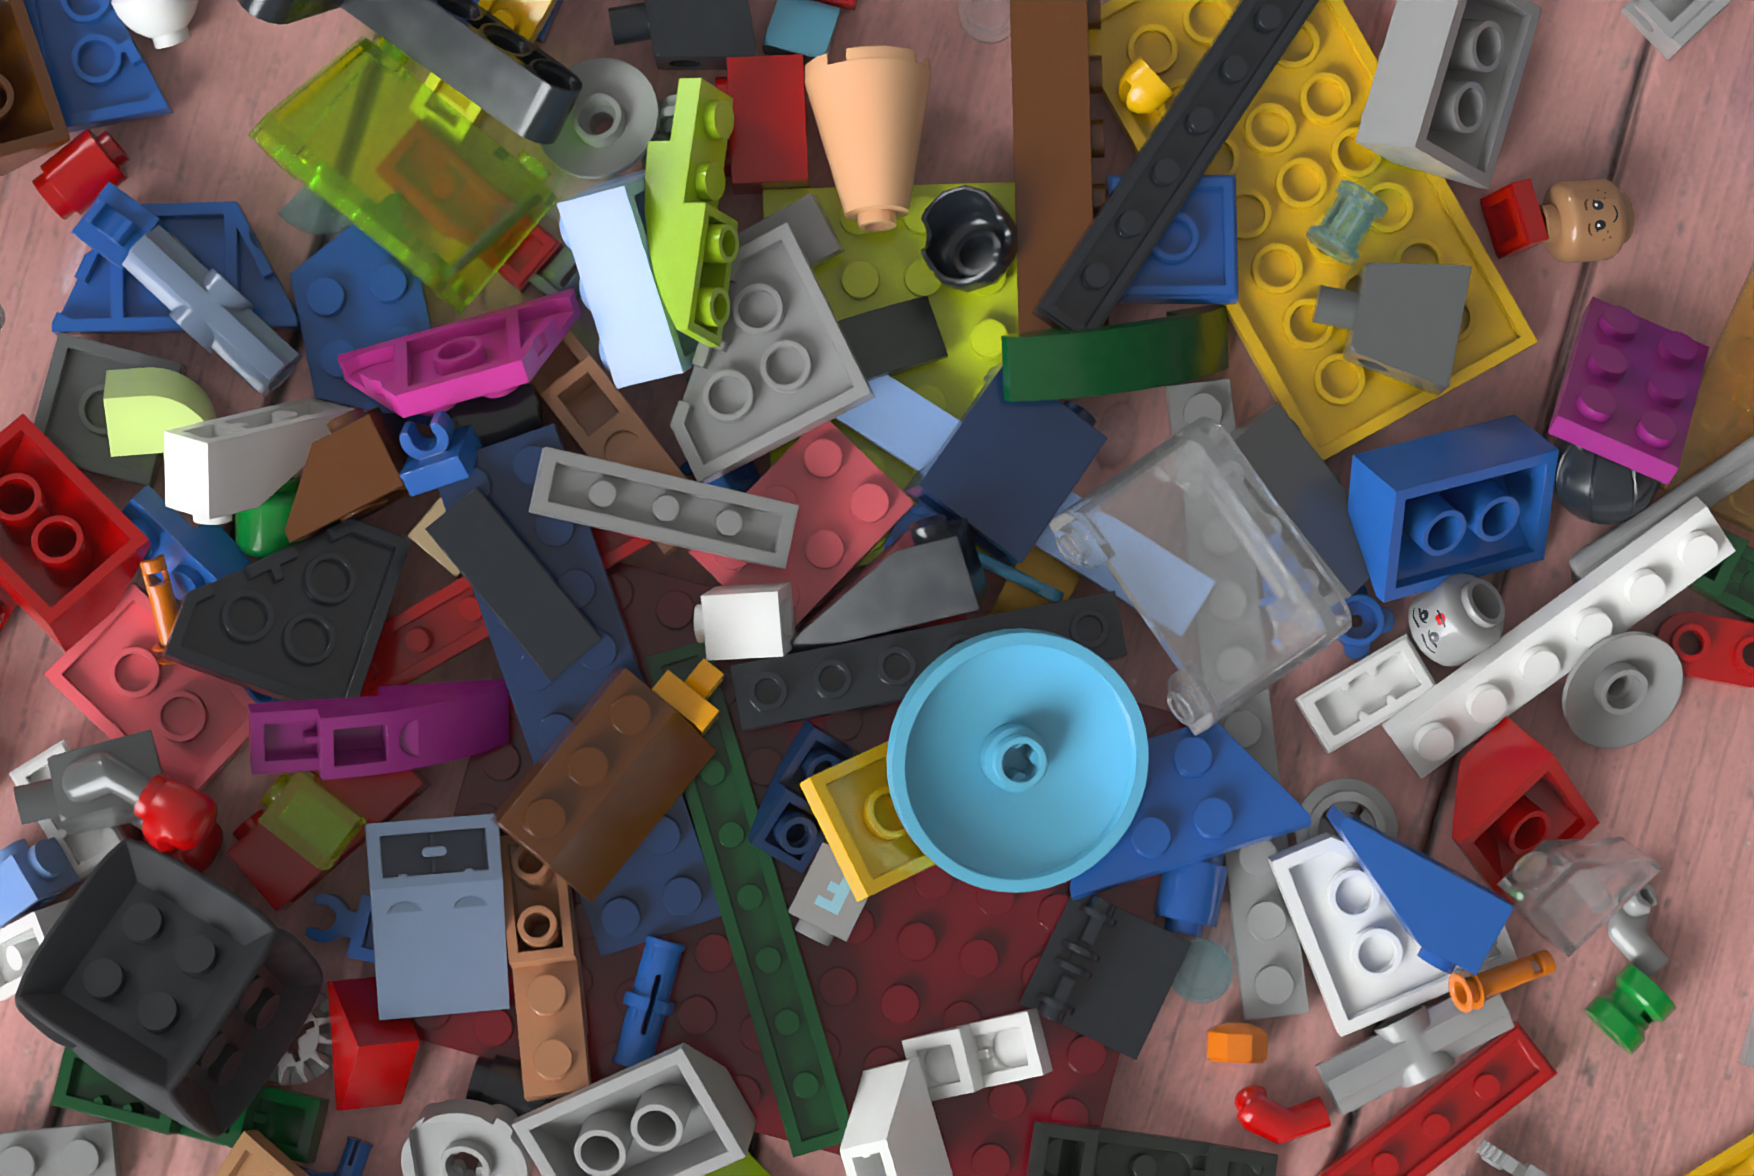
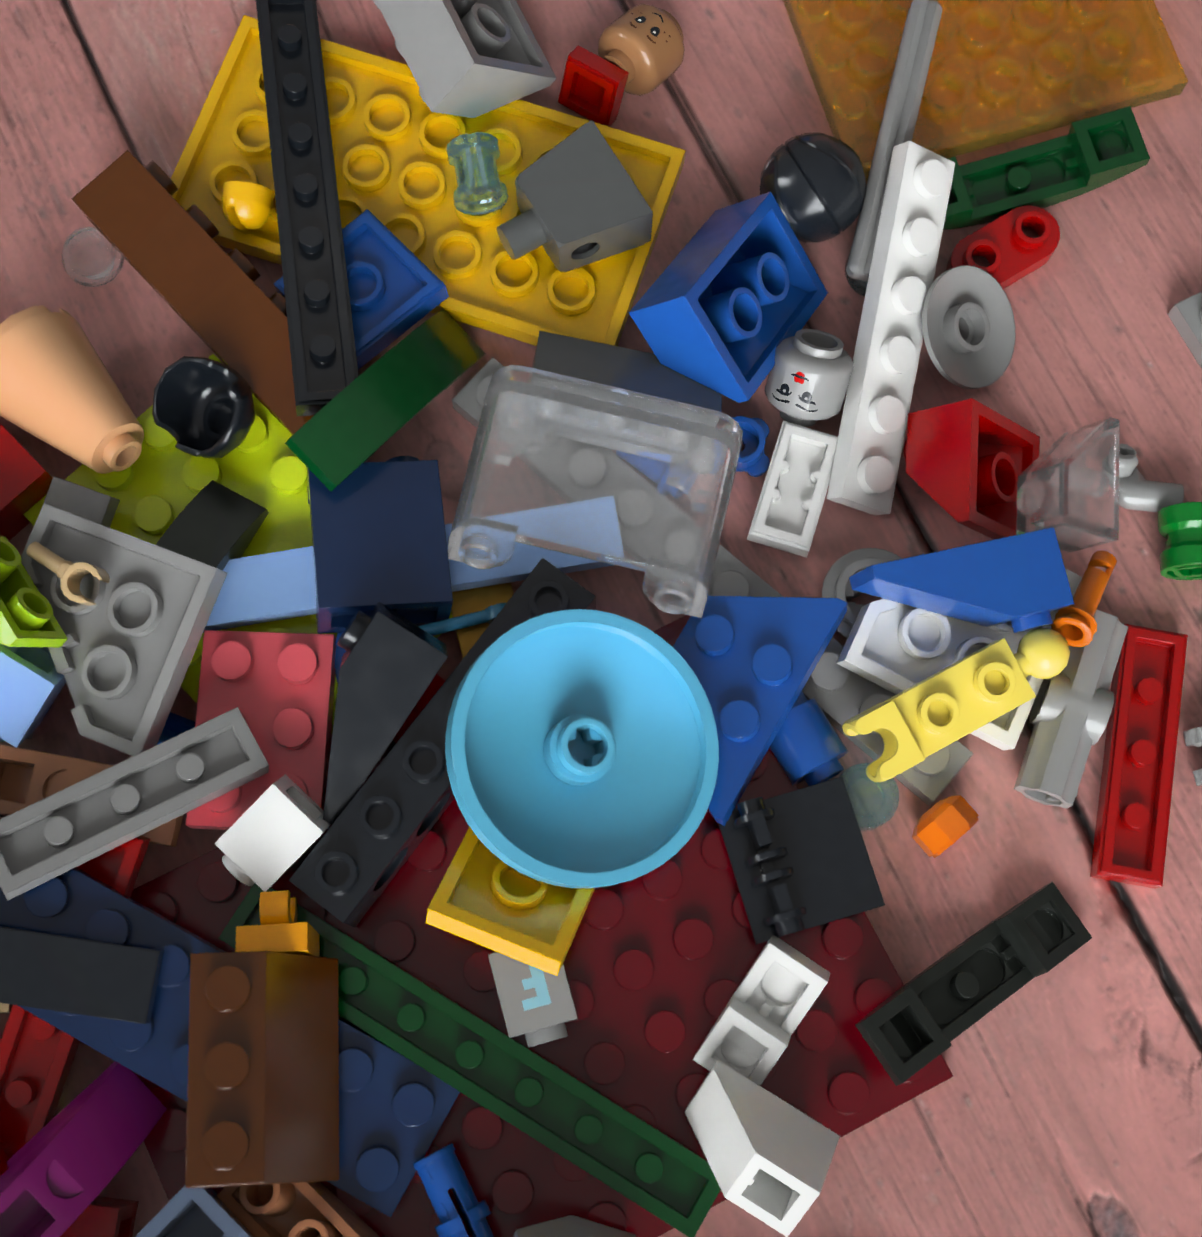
camera: 45 degrees left, 10 degrees down
dark blue slope [748,720,861,873] -> none
red arm [1234,1085,1331,1144] -> none
magenta plate [1548,297,1709,485] -> none
none -> tan hand [26,541,110,606]
none -> light yellow plate [842,627,1070,782]

